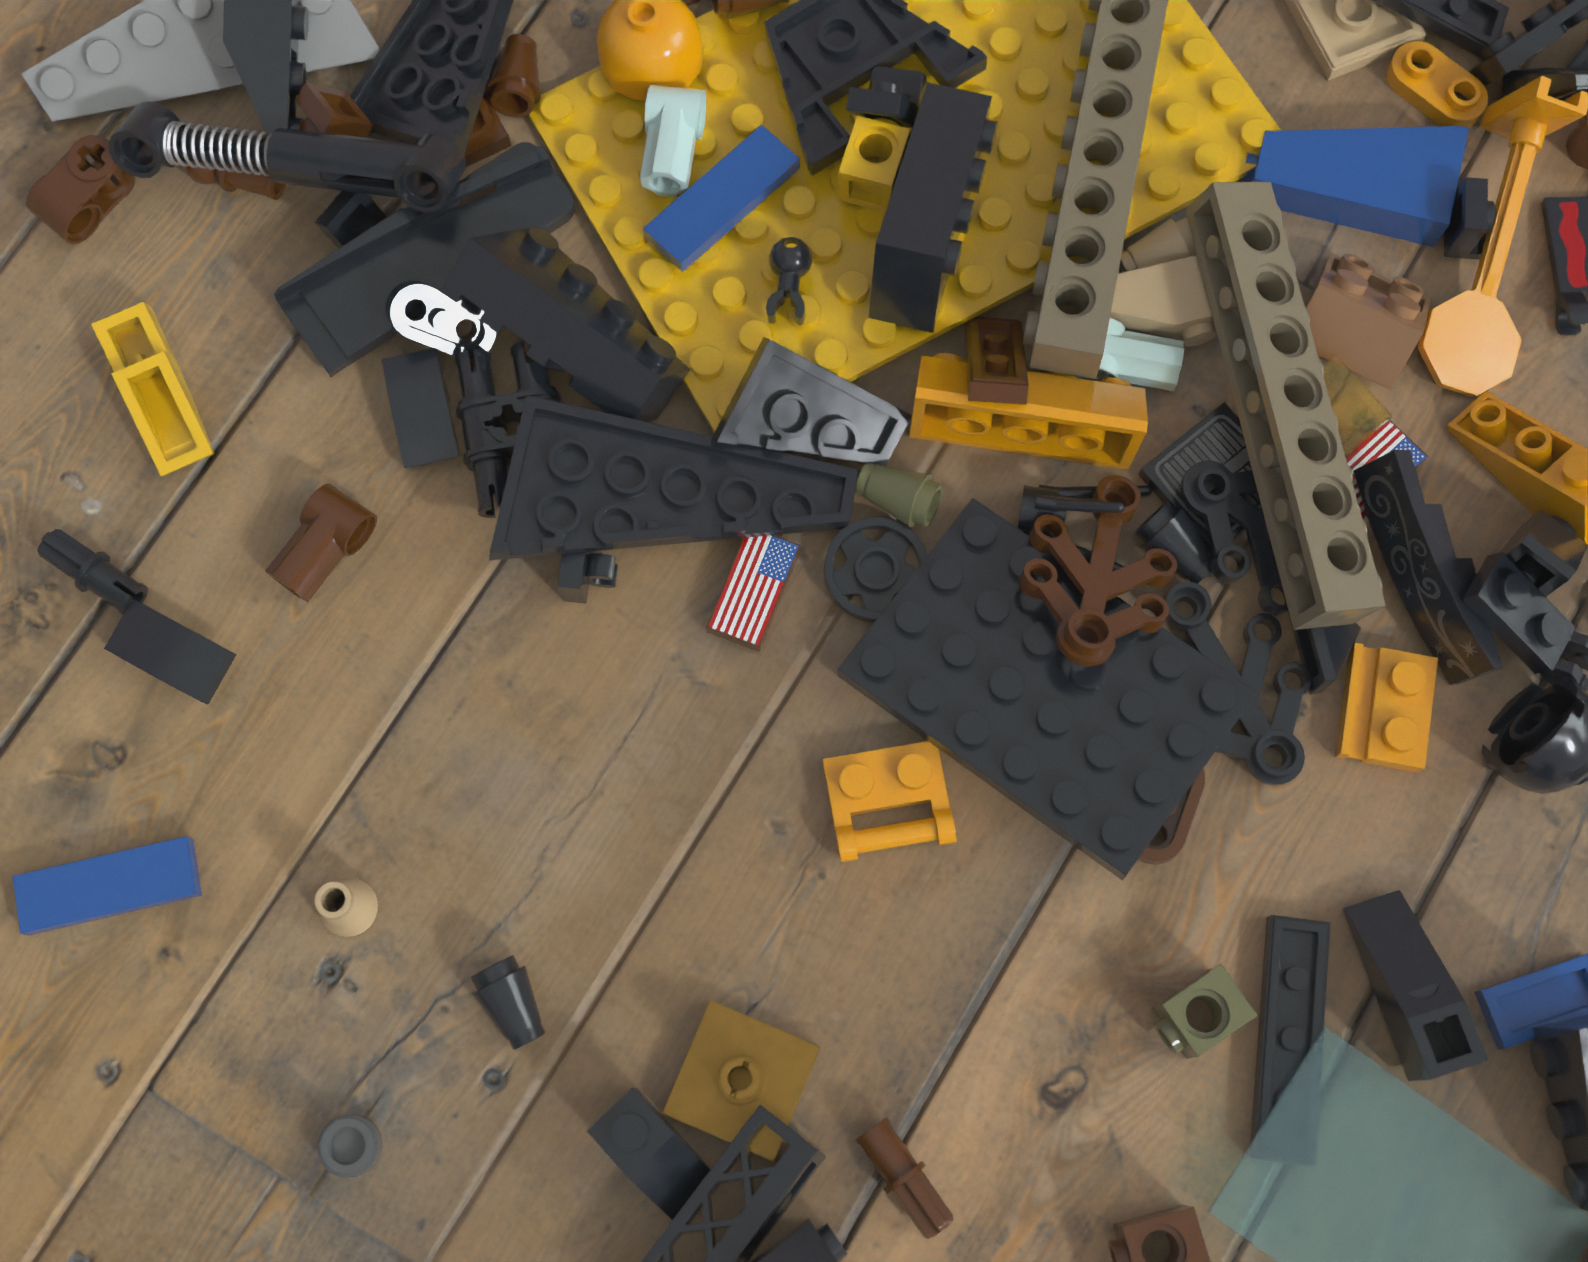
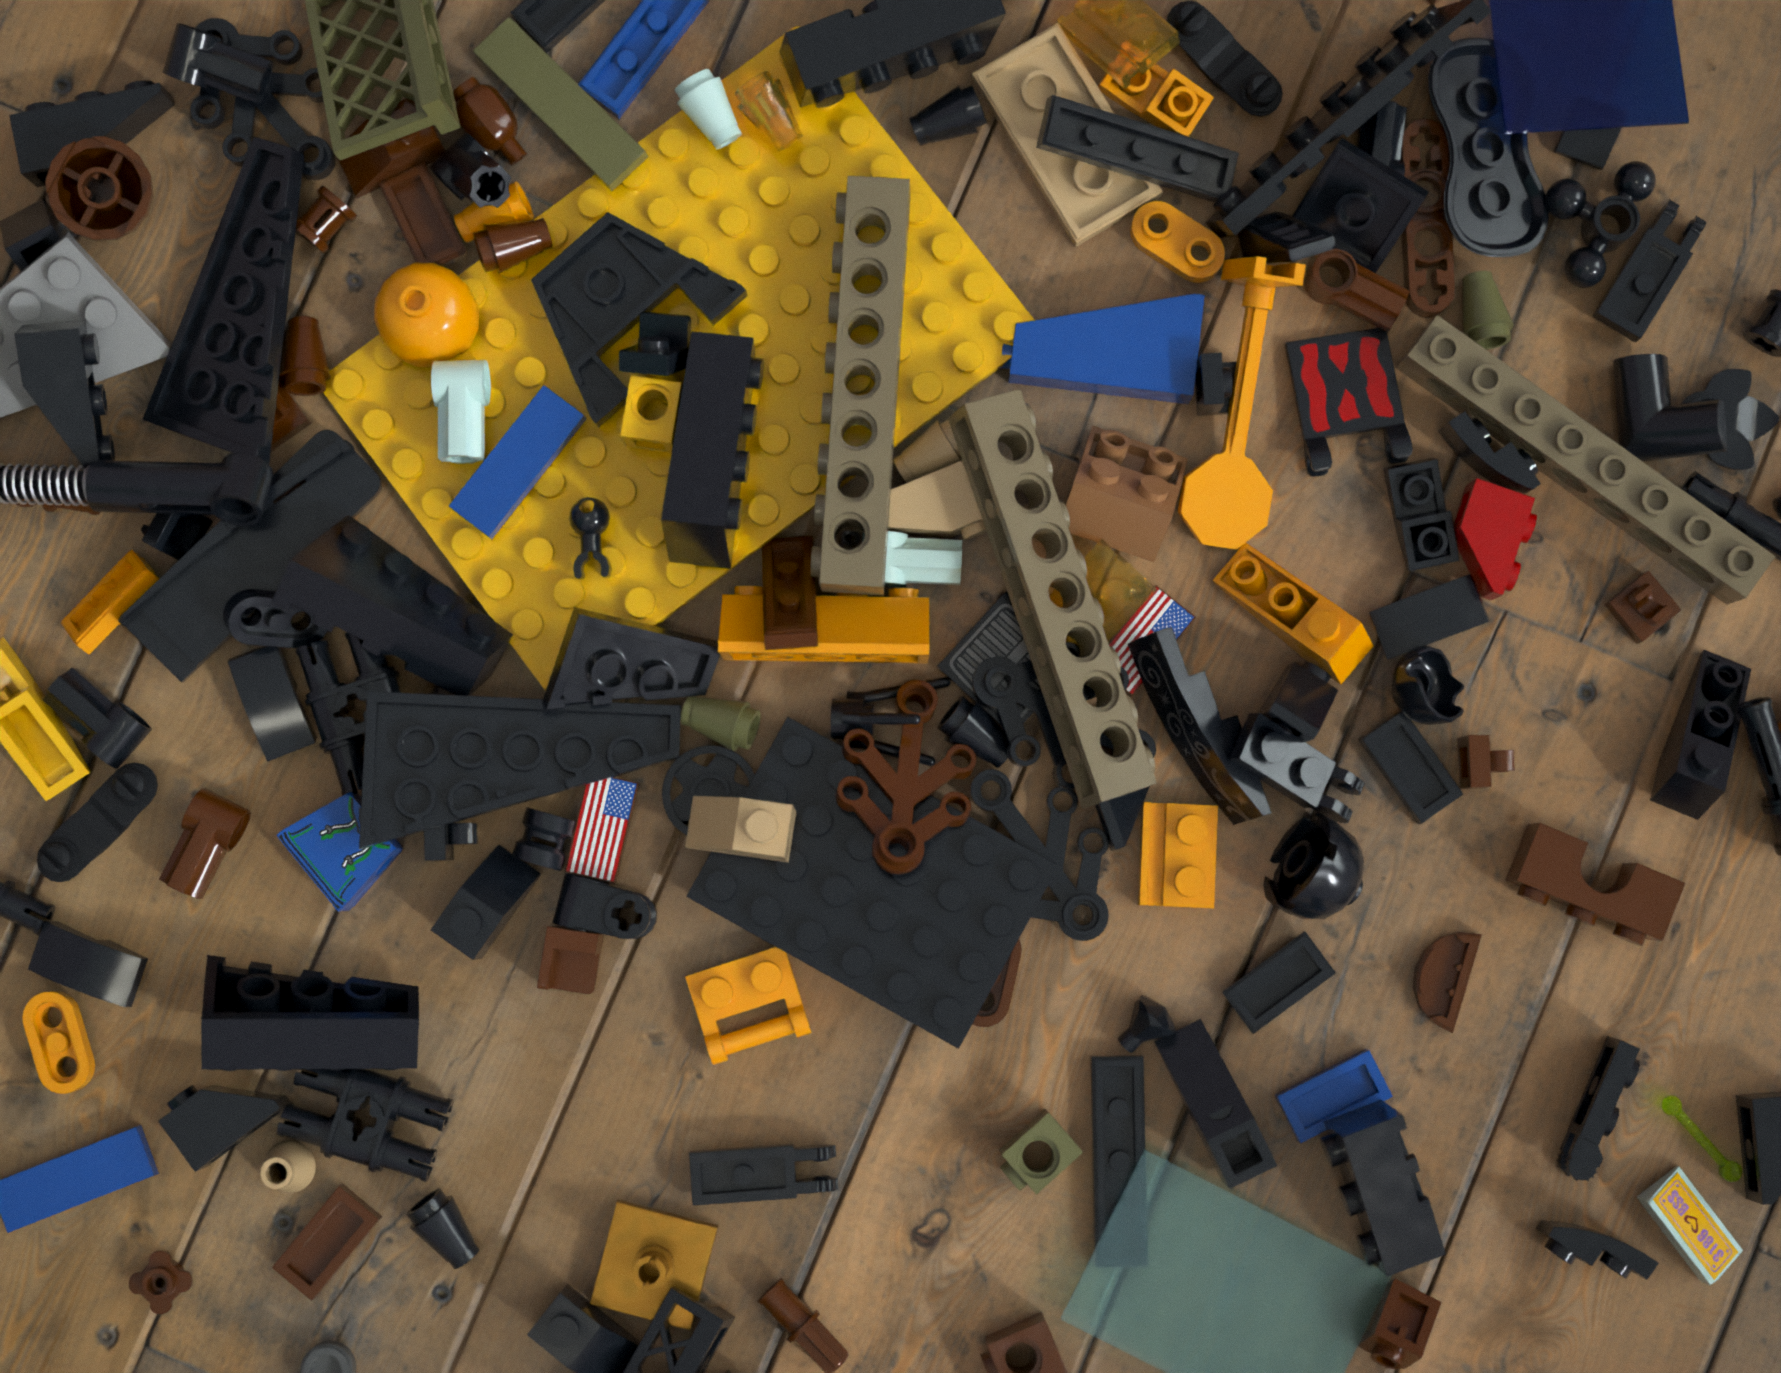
camera: 10 degrees left, 10 degrees up
reddish brown tile [295,83,373,138] -> none
none -> light orange plate [22,991,95,1094]
none -> black piece [37,763,158,882]
none -> black piece [43,667,152,769]
none -> light orange plate [61,549,160,655]
none -> reddish brown plate [129,1250,193,1314]
none -> black slope [158,1085,291,1172]
none -> black wedge [201,955,419,1071]
none -> reddish brown tile [272,1184,382,1301]
none -> blue torso [276,792,403,912]
none -> black pin [277,1069,454,1182]
none -> black slope [431,845,541,960]
none -> black wheel [511,807,576,871]
none -> reddish brown panel [537,925,604,994]
none -> black piece [552,872,657,939]
none -> tan slope [685,796,796,863]
none -> black hinge [689,1144,838,1206]
none -> black rock [1118,995,1176,1053]
none -> black tile [1222,931,1336,1034]

